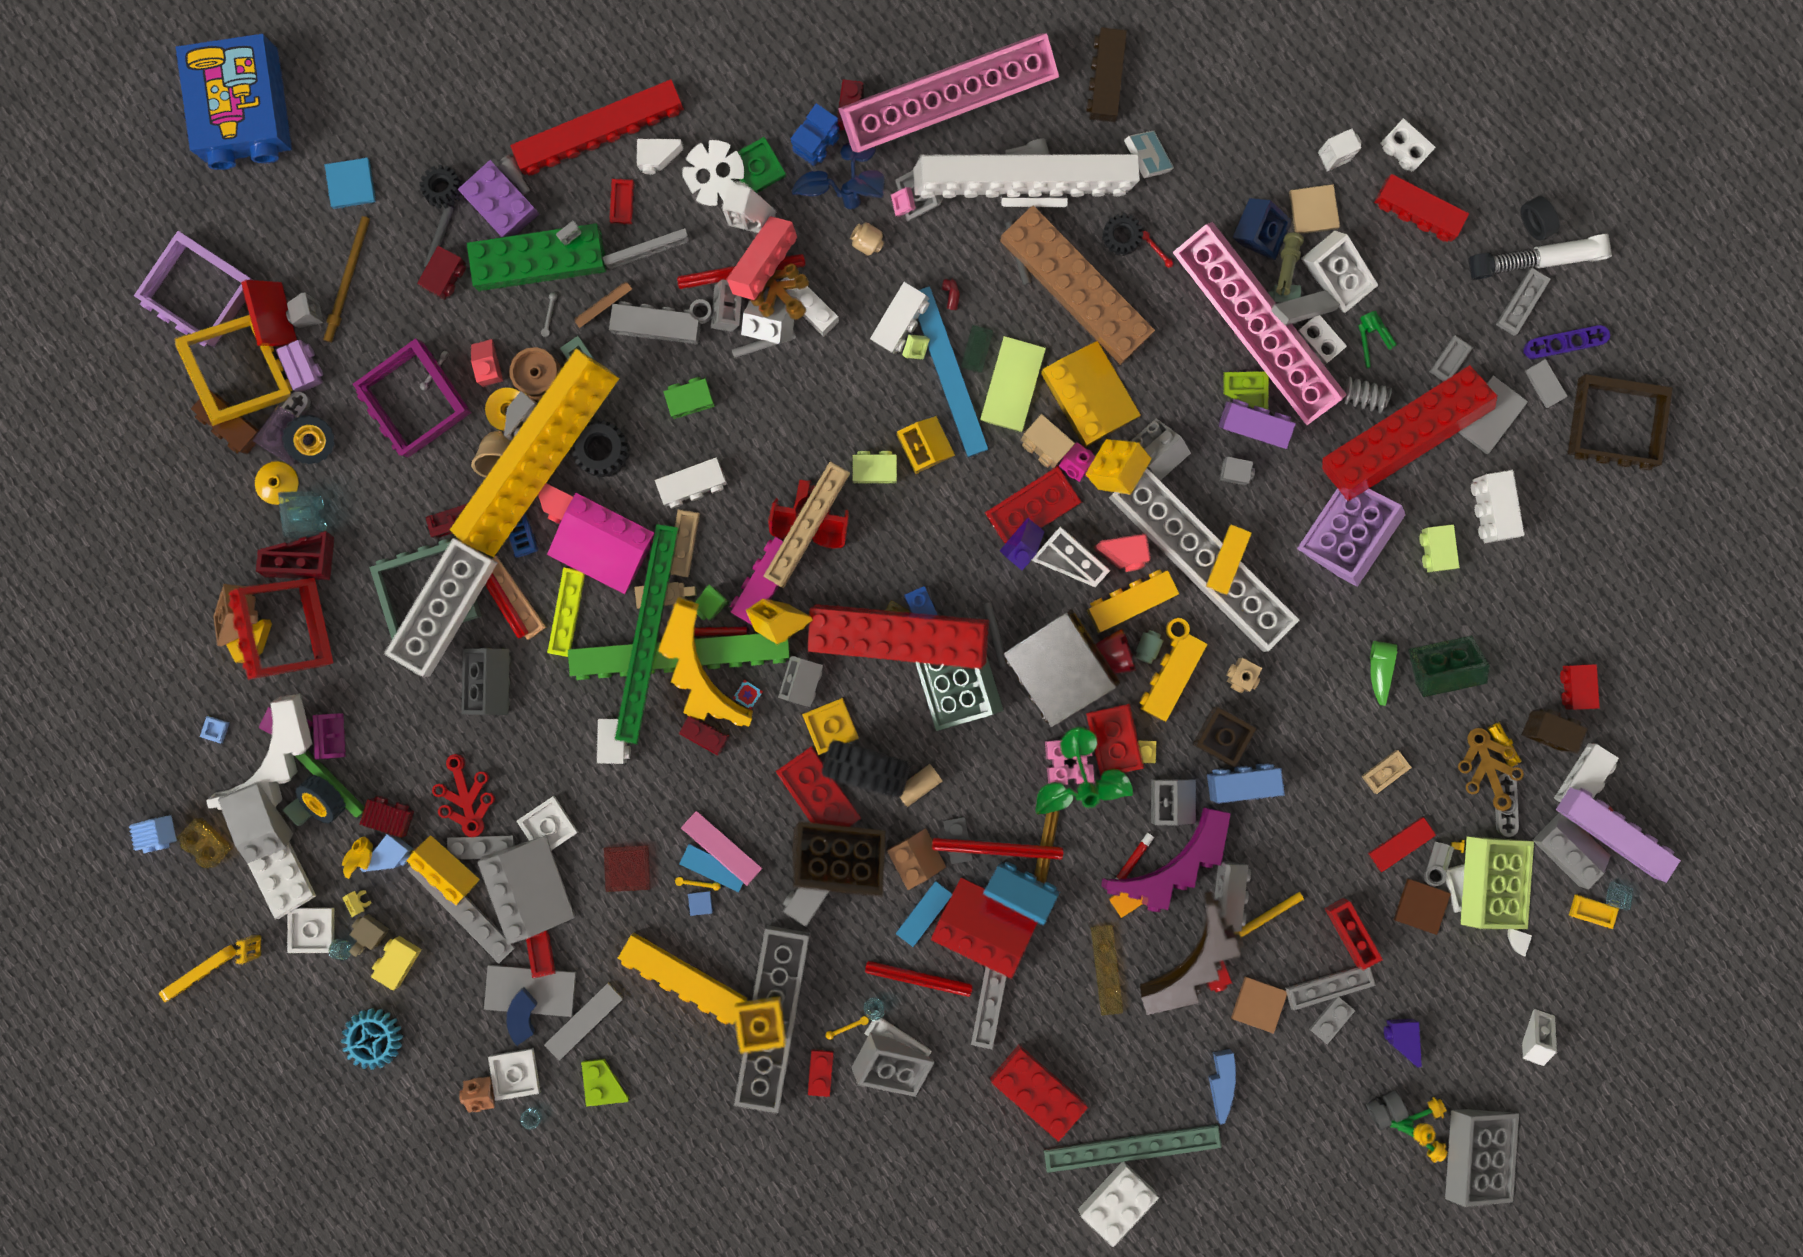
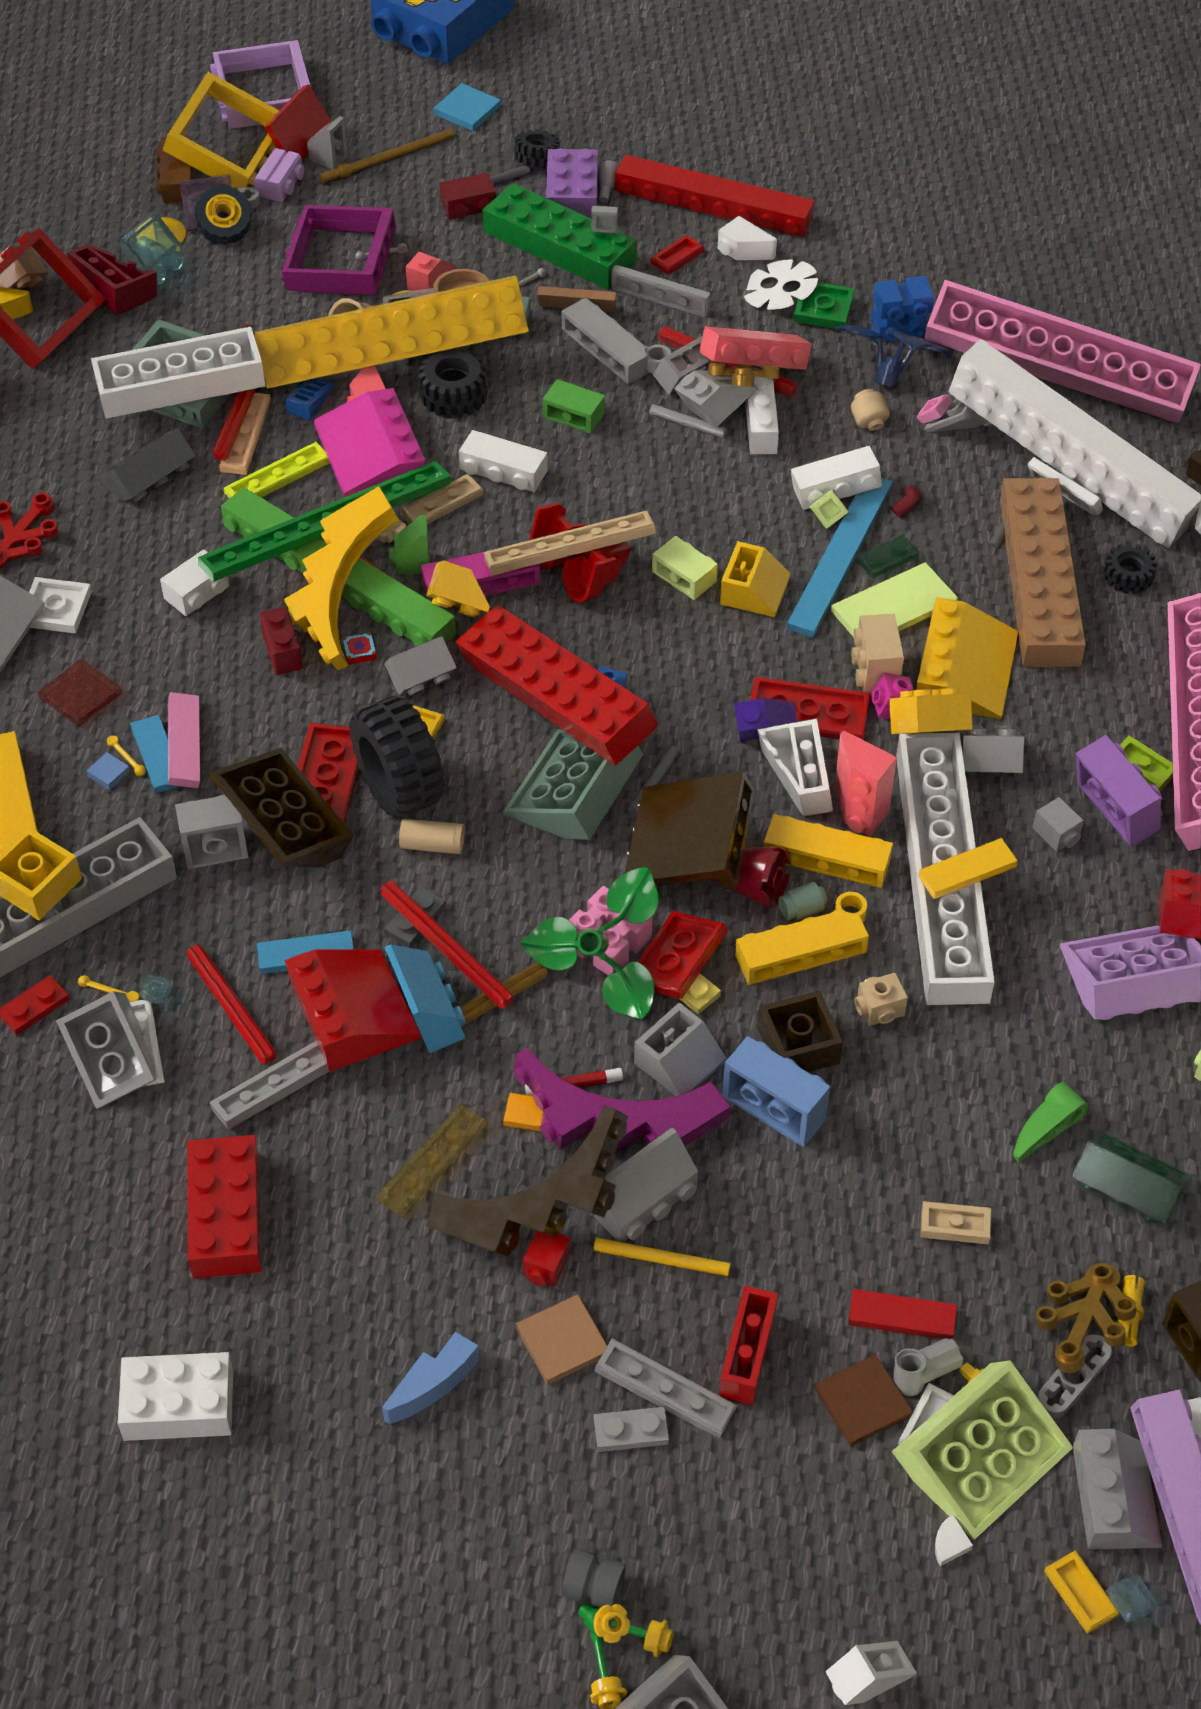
camera: 45 degrees right, 35 degrees down
white wedge [722,182,776,233] -> none
medium nougat slope [887,828,946,890] -> none
sand green tile [1043,1124,1222,1173] -> none
red hinge [1142,231,1174,268] -> none
dark purple slope [1384,1019,1422,1067] -> none

